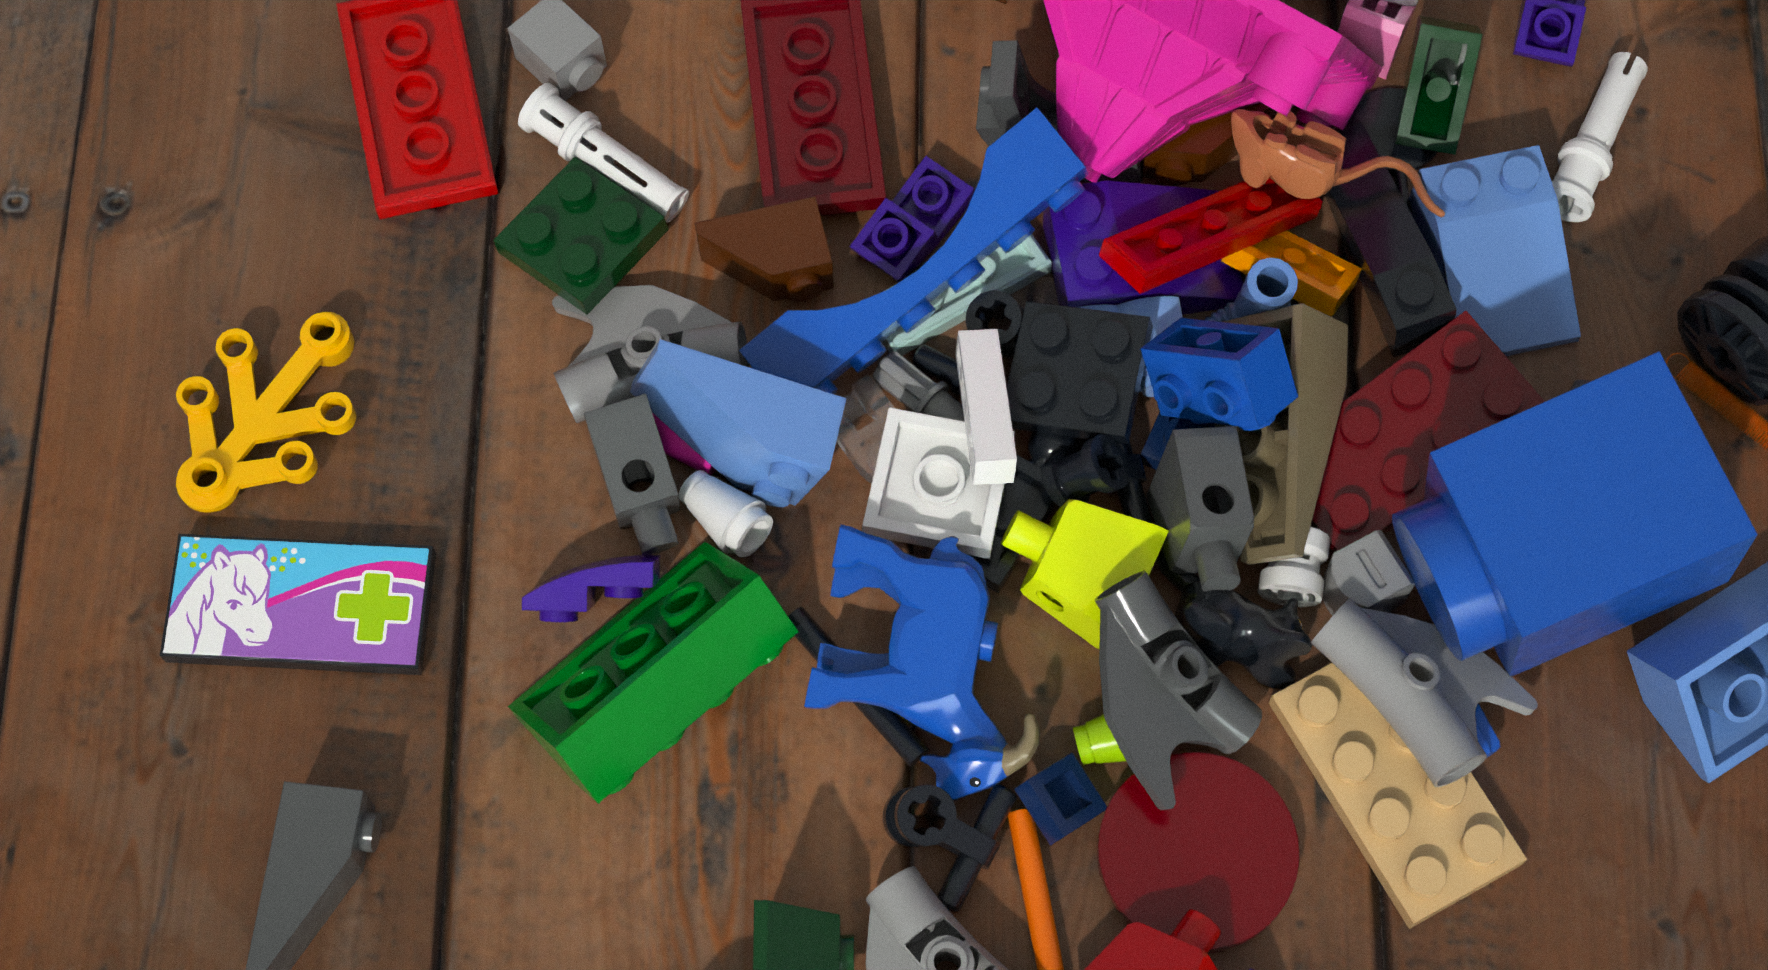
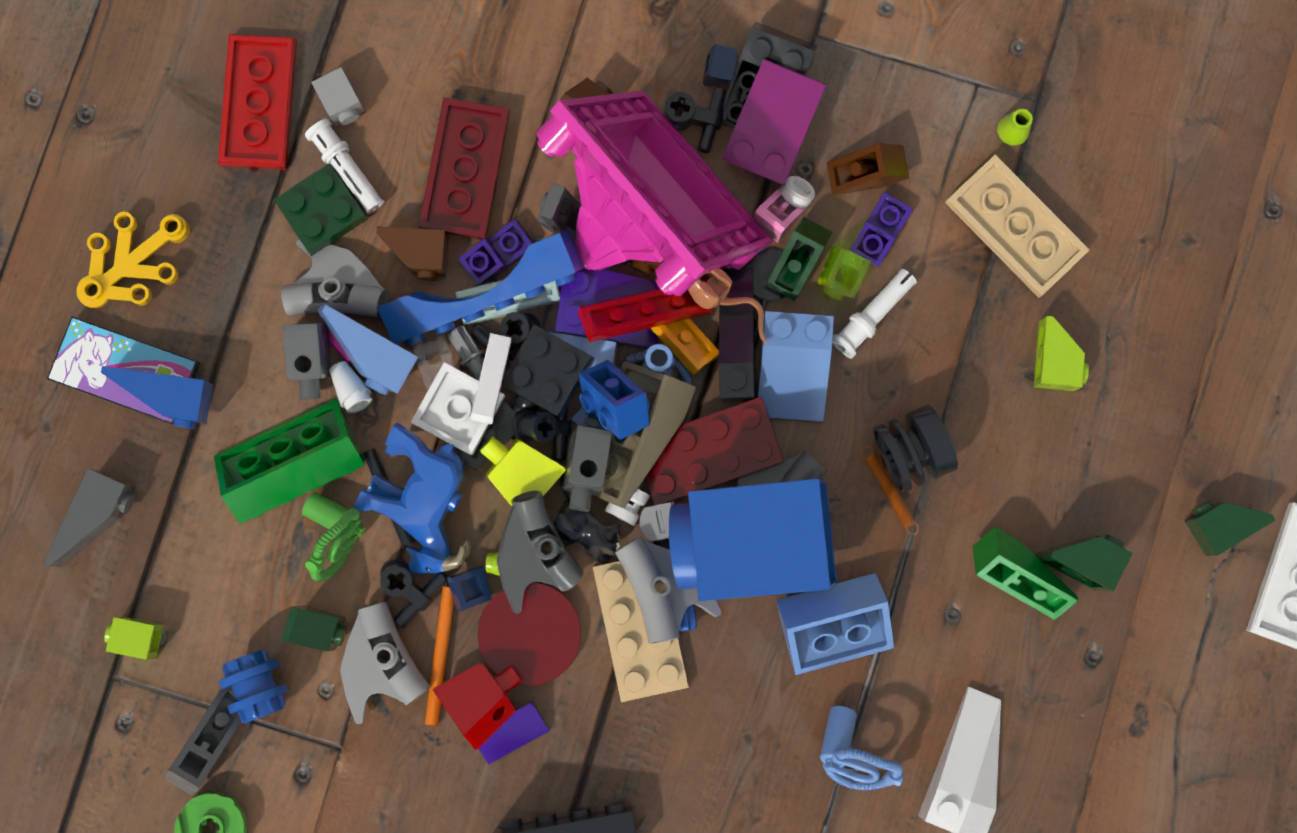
camera: 15 degrees right, 15 degrees up
dark purple slope [522,555,660,622] -> none
none -> blue slope [101,366,213,429]
none -> bright green piece [302,492,365,582]
none -> clear neon green brick [817,246,871,301]

